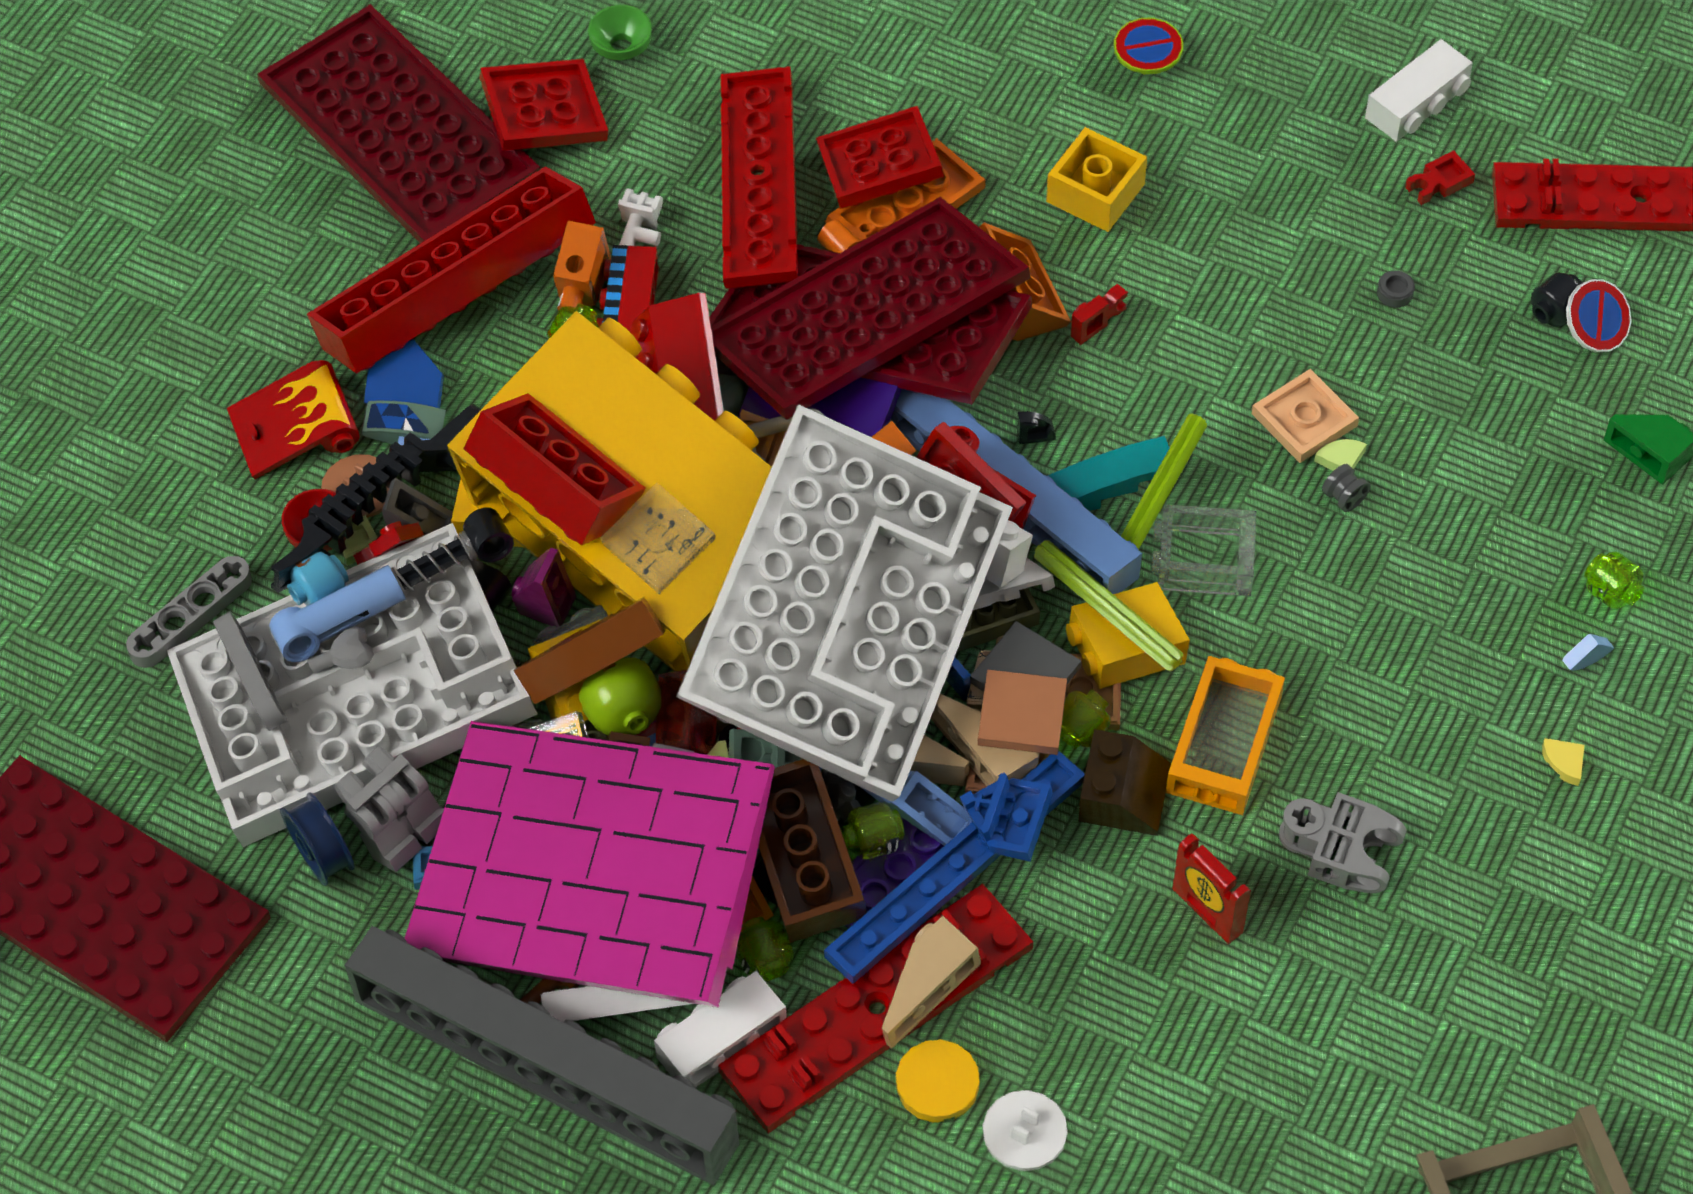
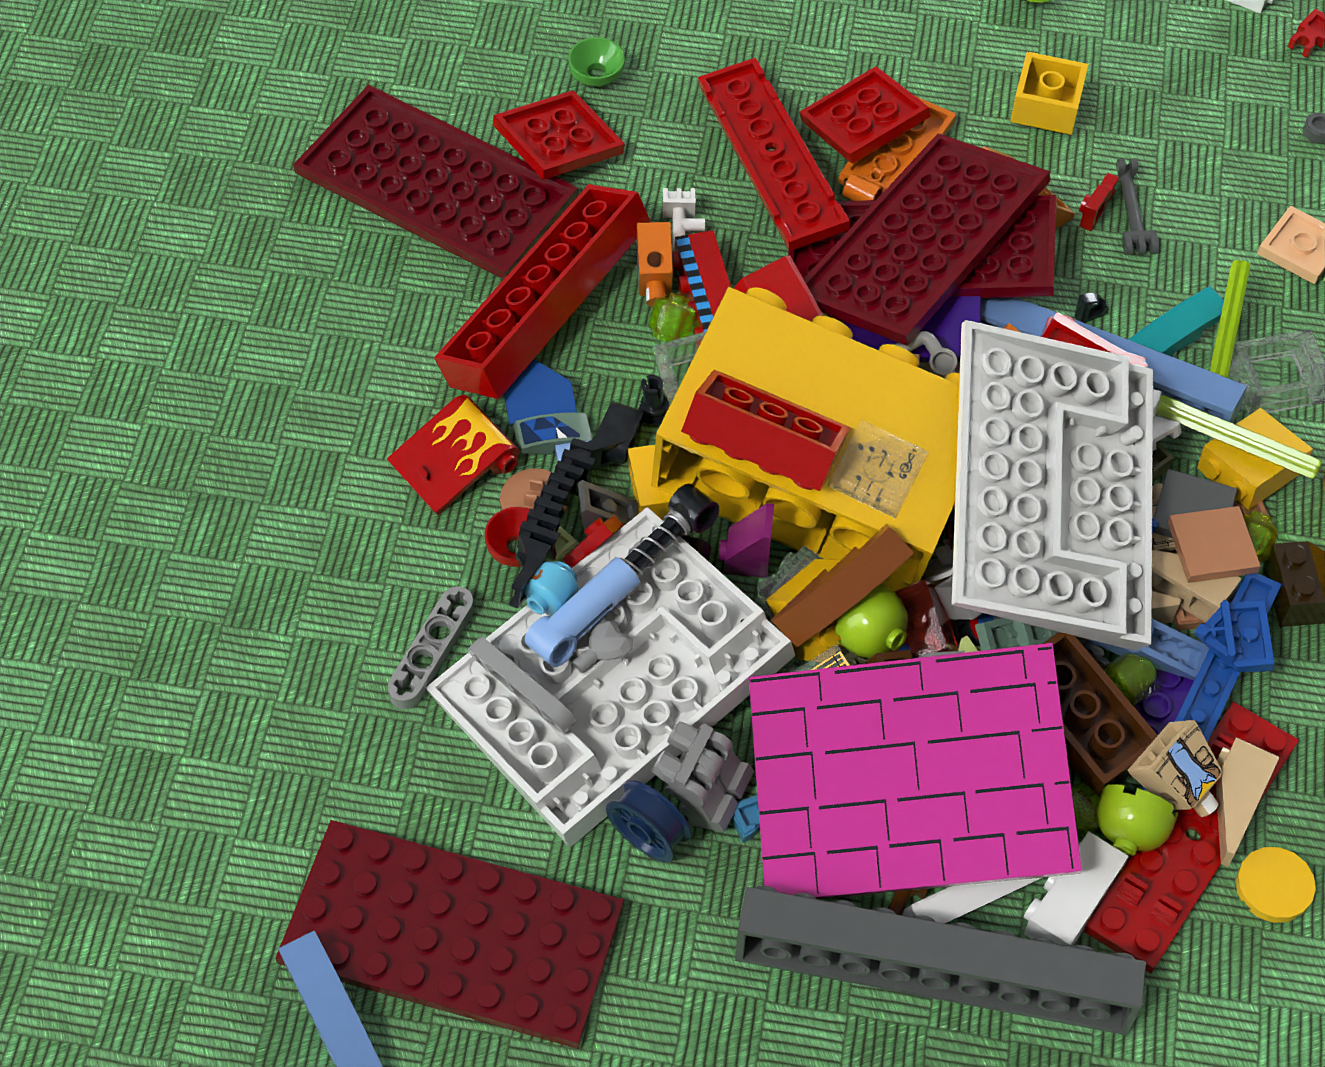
camera: 20 degrees left, 0 degrees up
none -> lime cylinder [1097,784,1178,856]
none -> dark grey hinge [1116,158,1159,255]
none -> tan torso [1128,720,1222,817]

